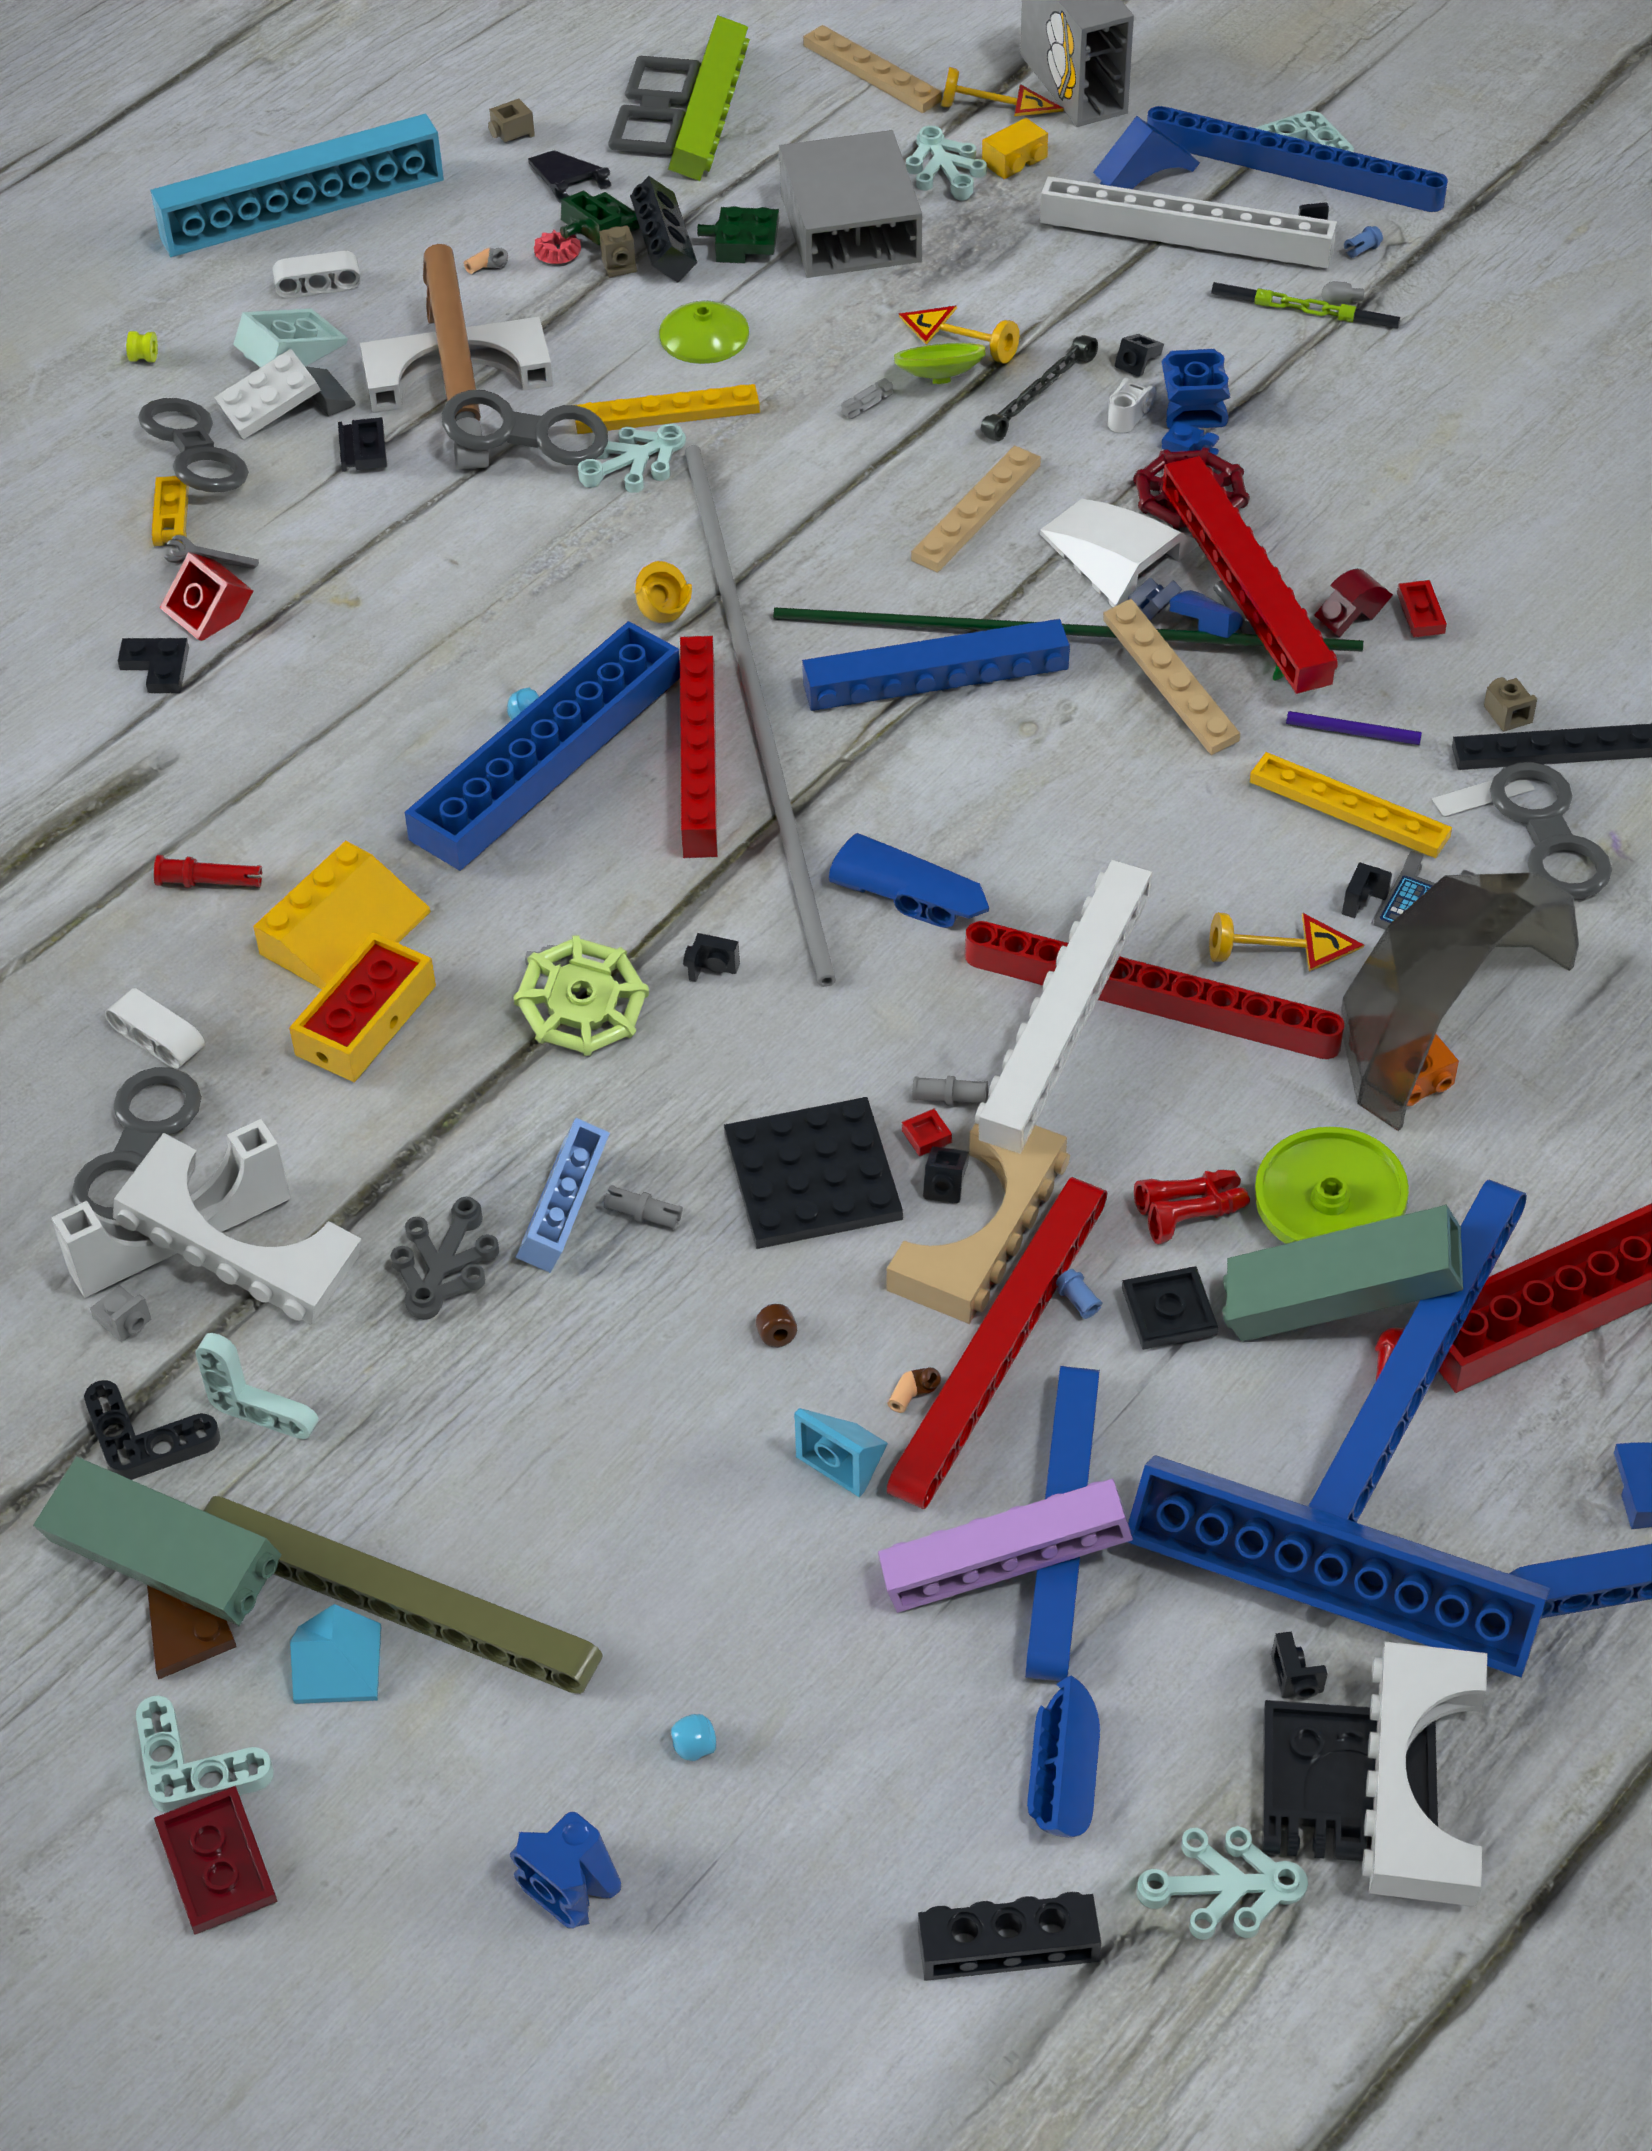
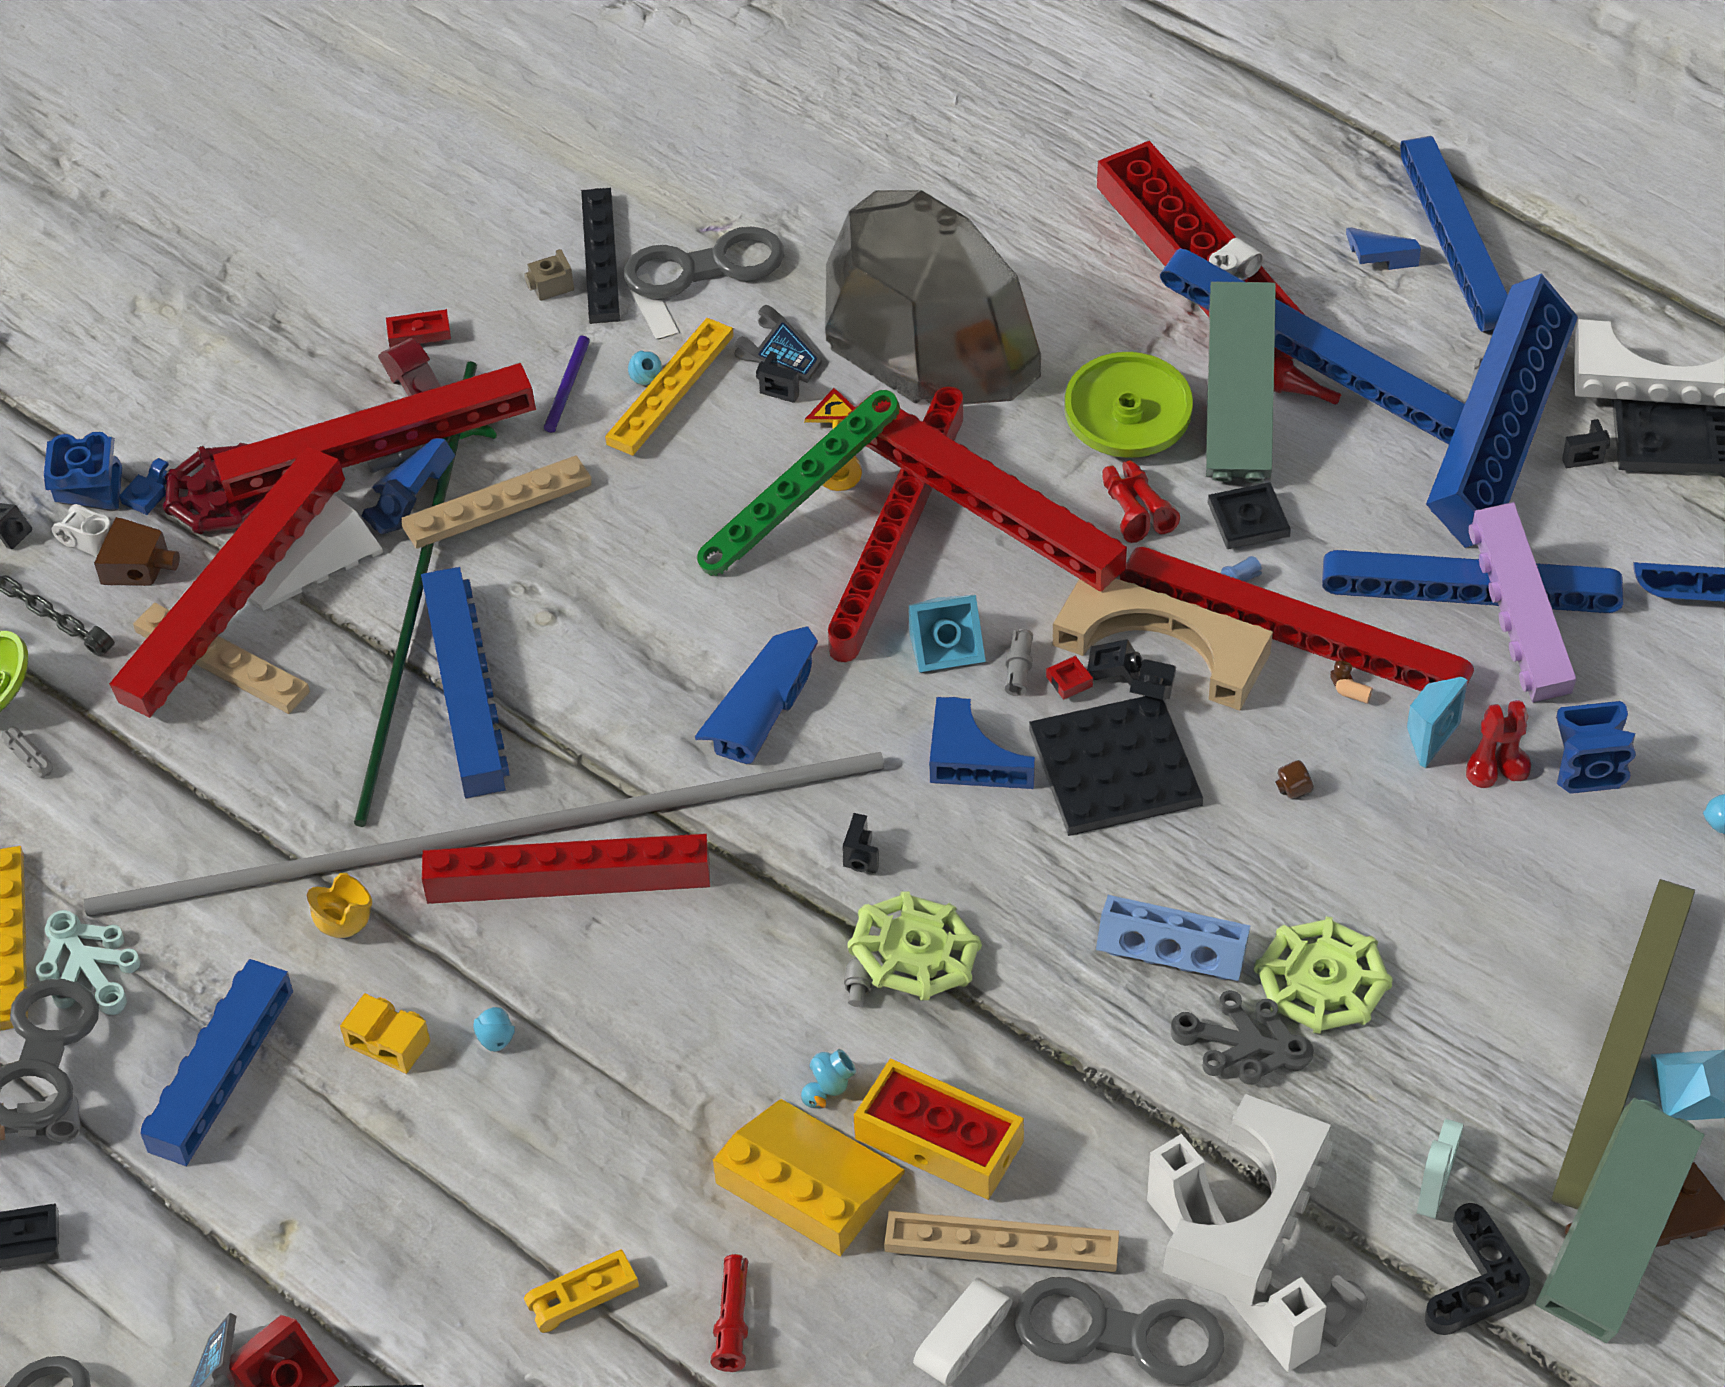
camera: 90 degrees left, 0 degrees up
blue brick [404,621,680,871] -> none
light grey pin [604,1185,683,1230] -> none
white brick [975,860,1152,1154] -> none
none -> reddish brown torso [94,517,180,586]
none -> red brick [109,446,345,718]
none -> blue brick [140,959,293,1167]
none -> yellow brick [340,993,430,1074]
none -> yellow plate [524,1249,639,1333]
none -> medium azure piece [628,350,662,385]
none -> green plate [697,390,900,576]
none -> medium azure animal [801,1049,856,1108]
none -> red brick [848,392,1127,592]
none -> tan plate [884,1211,1119,1272]
none -> medium azure slope [909,595,986,672]
none -> blue arch [929,697,1035,789]
none -> black bracket [1129,659,1176,700]
none -> white piece [1209,238,1264,281]
none -> yellowish green plate [1254,916,1393,1034]
none -> red piece [1466,700,1532,788]
none -> blue piece [1556,701,1636,794]

